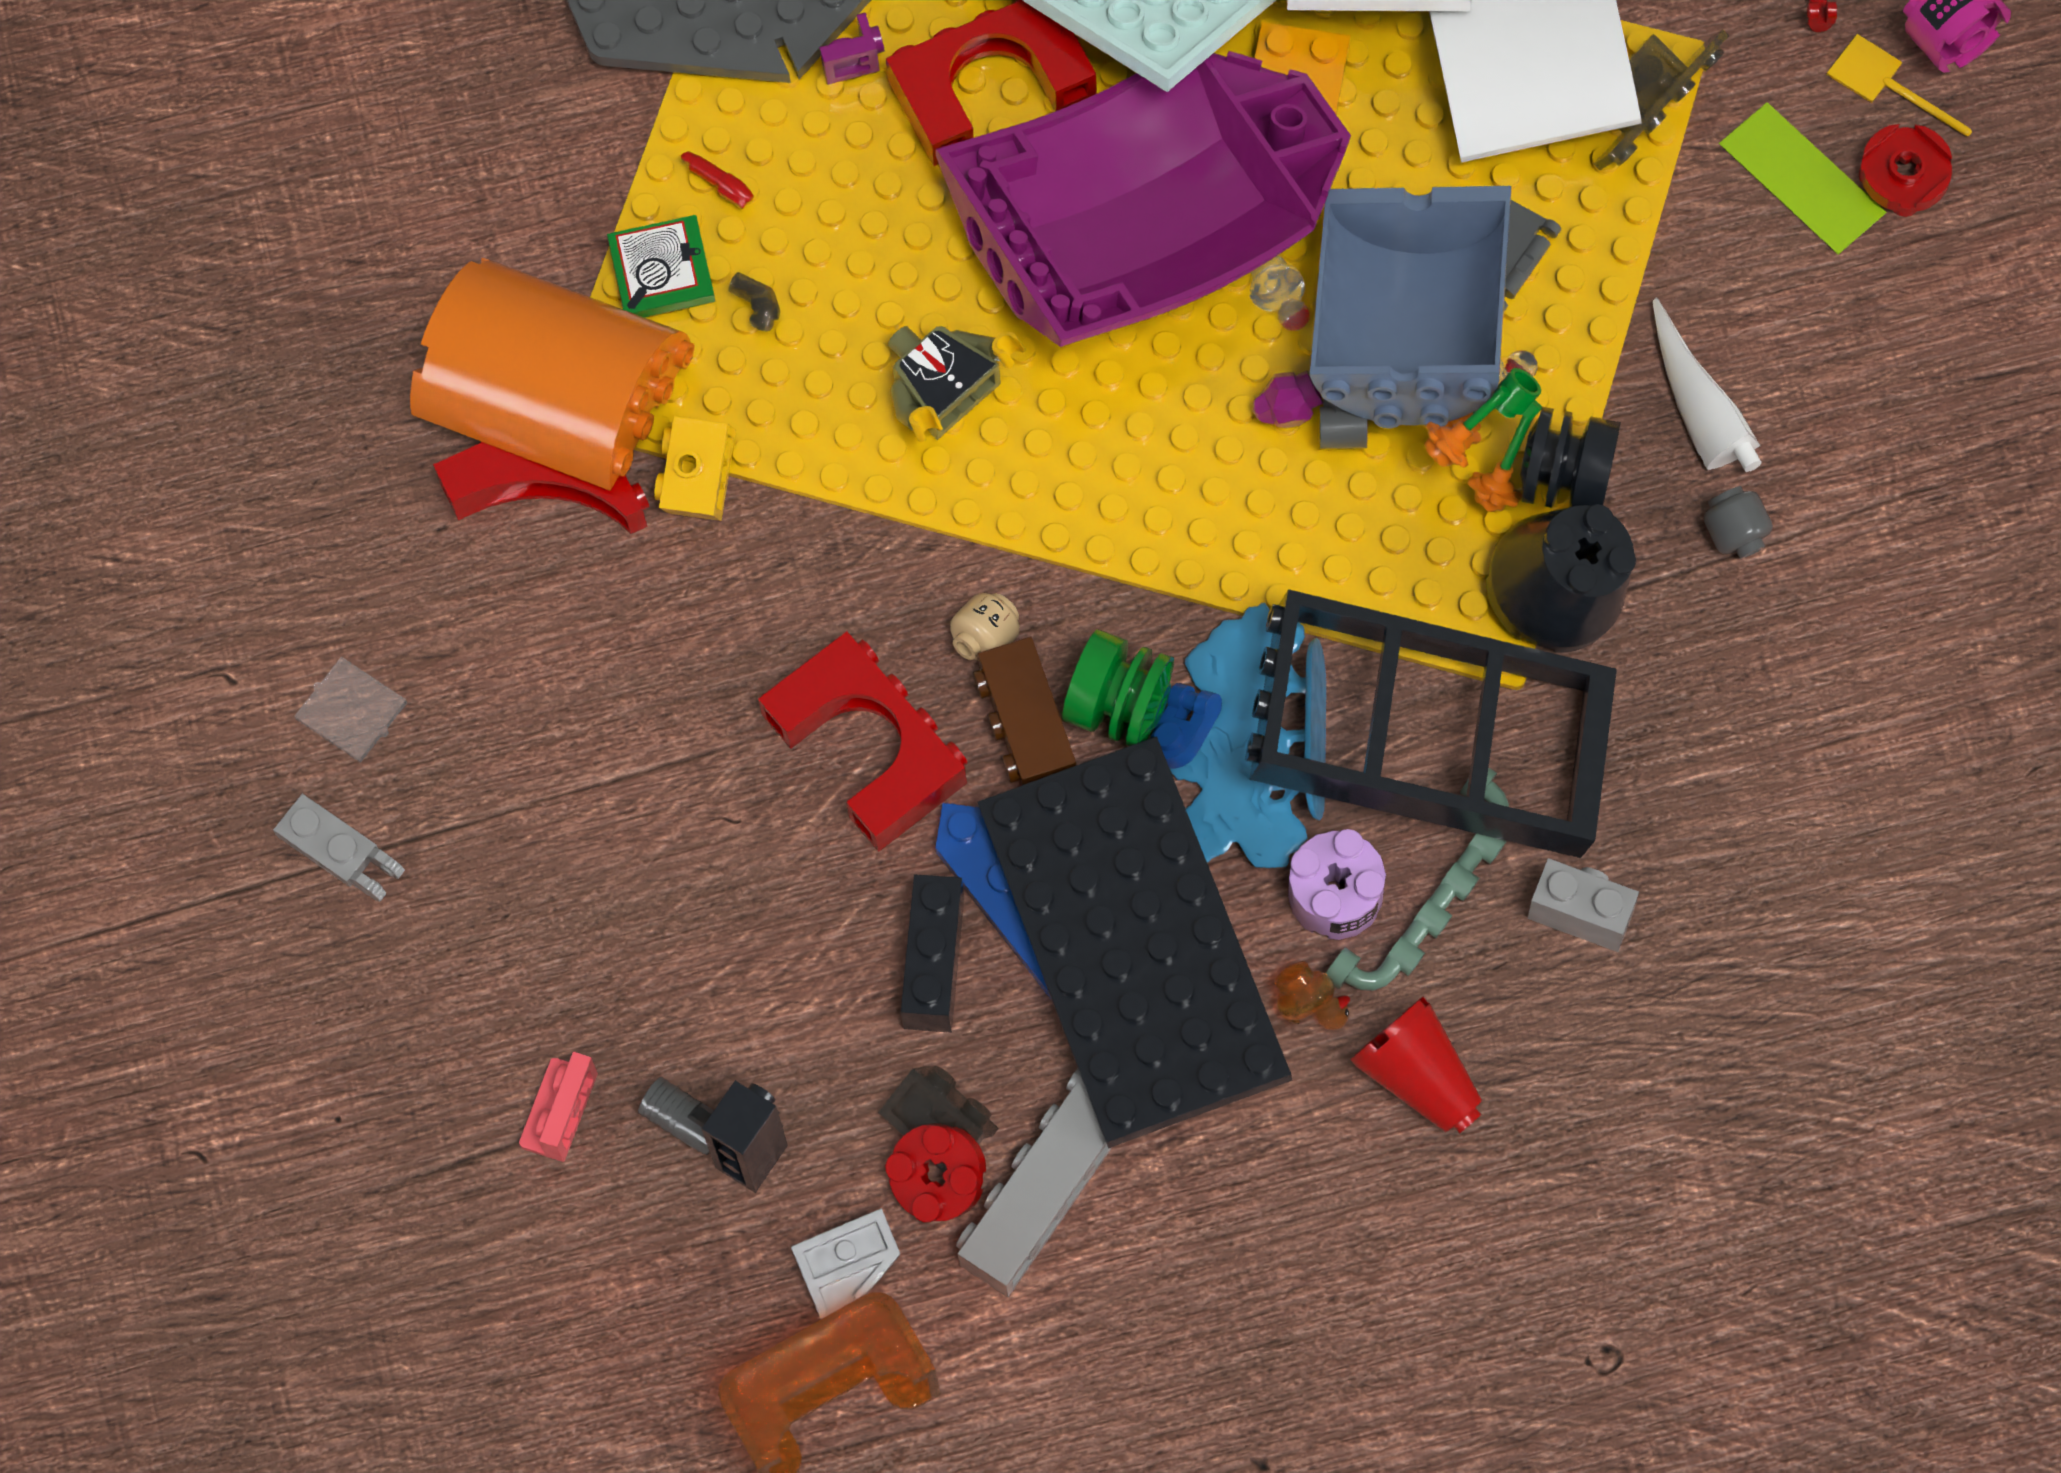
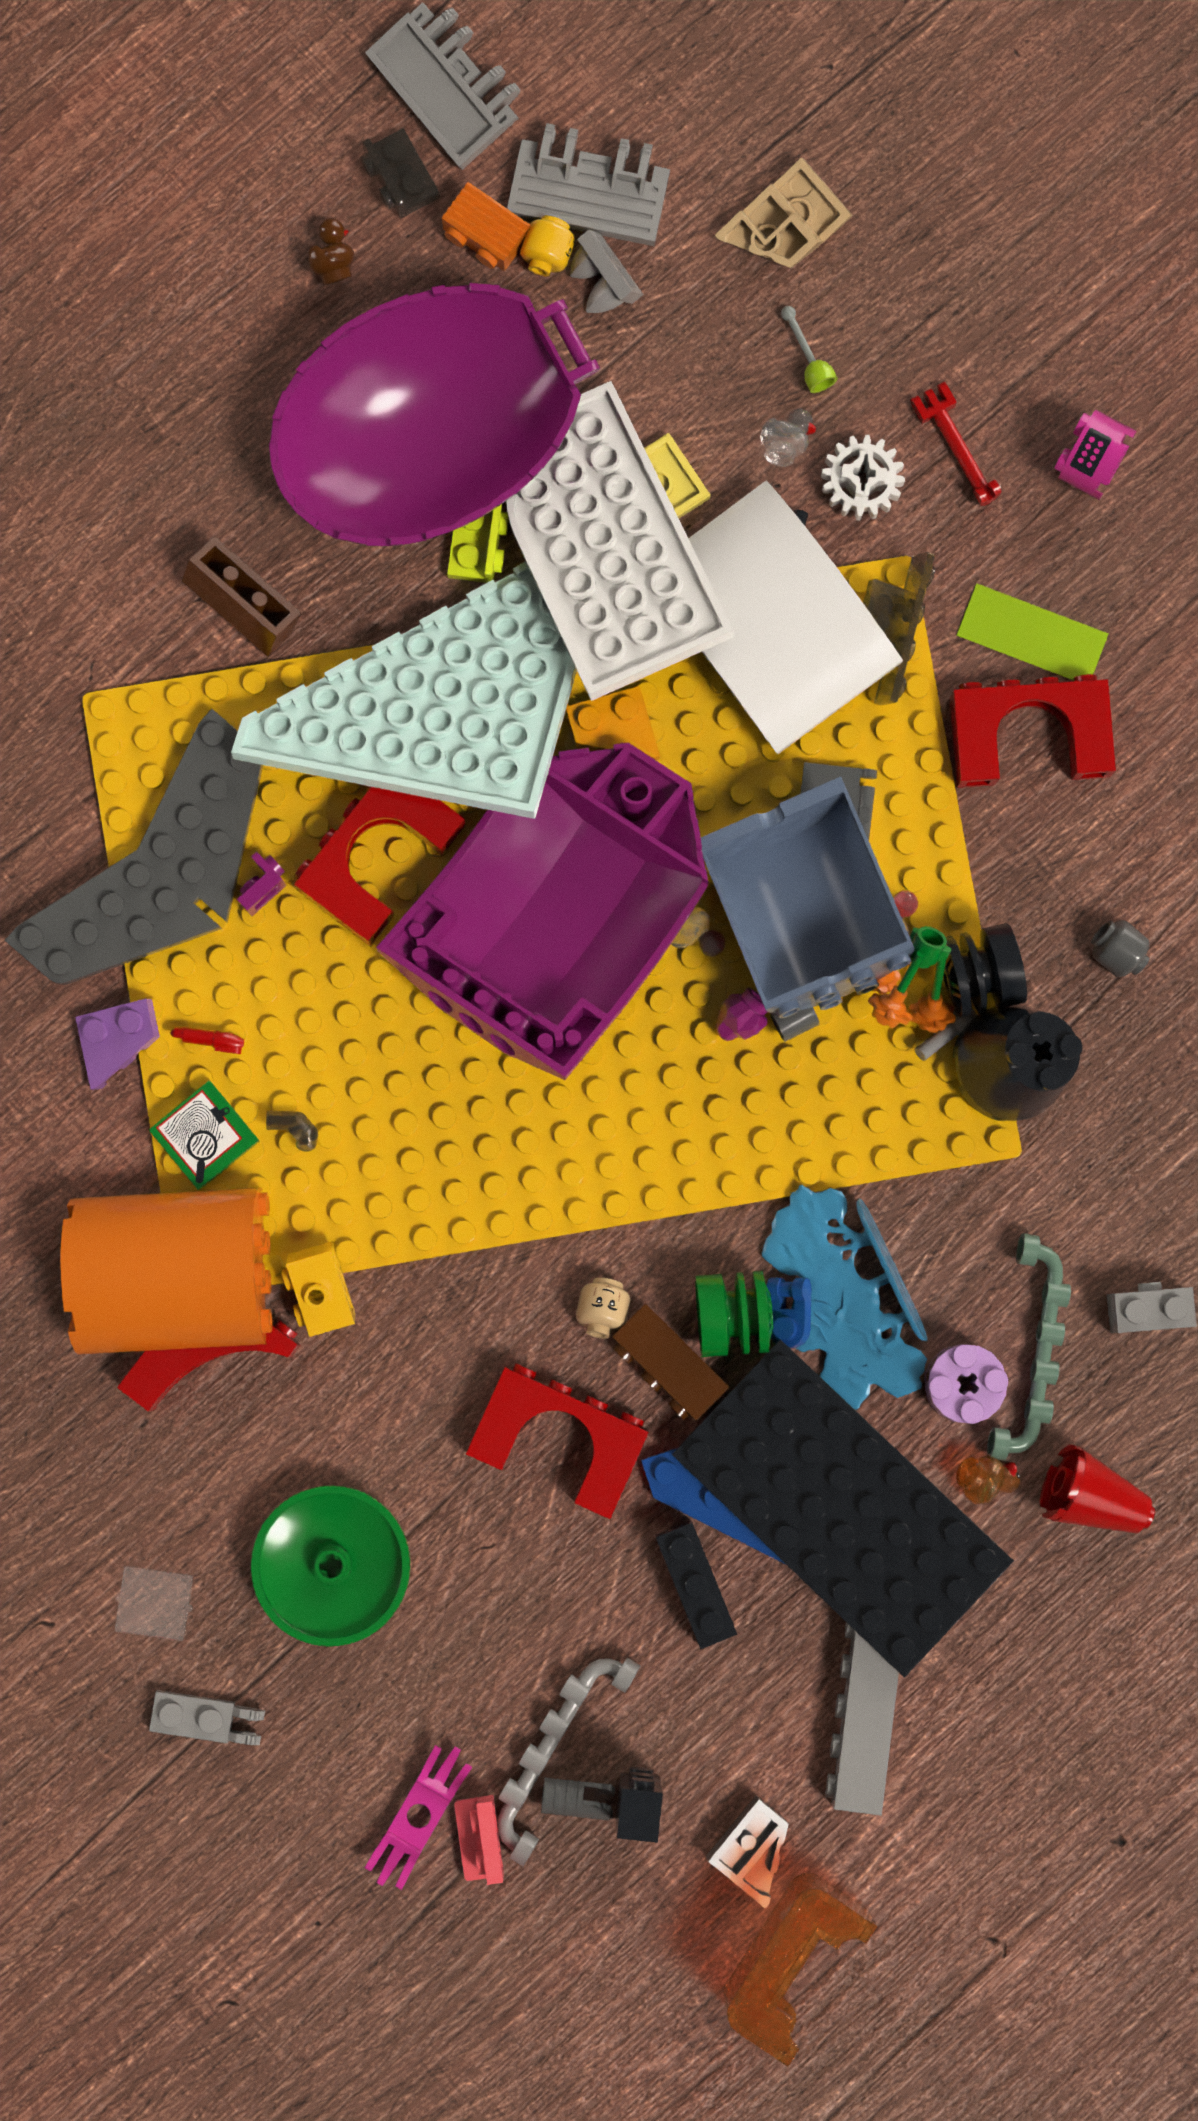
camera: 35 degrees left, 15 degrees up
clear smoke bracket [878,1065,999,1172] -> none
red plate [885,1123,986,1222] -> none
torso [888,326,1026,442] -> none
black window [1245,589,1617,858] -> none
white piece [1653,297,1761,472] -> none
yellow piece [1826,34,1972,136] -> none
red plate [1858,124,1952,217] -> none
none -> medium lavender wing [75,999,160,1090]
none -> green dish [251,1485,411,1647]
none -> dark pink piece [364,1745,472,1890]
none -> light grey bar [497,1657,641,1867]
none -> light grey bar [915,1008,977,1061]
none -> red arch [949,674,1116,788]

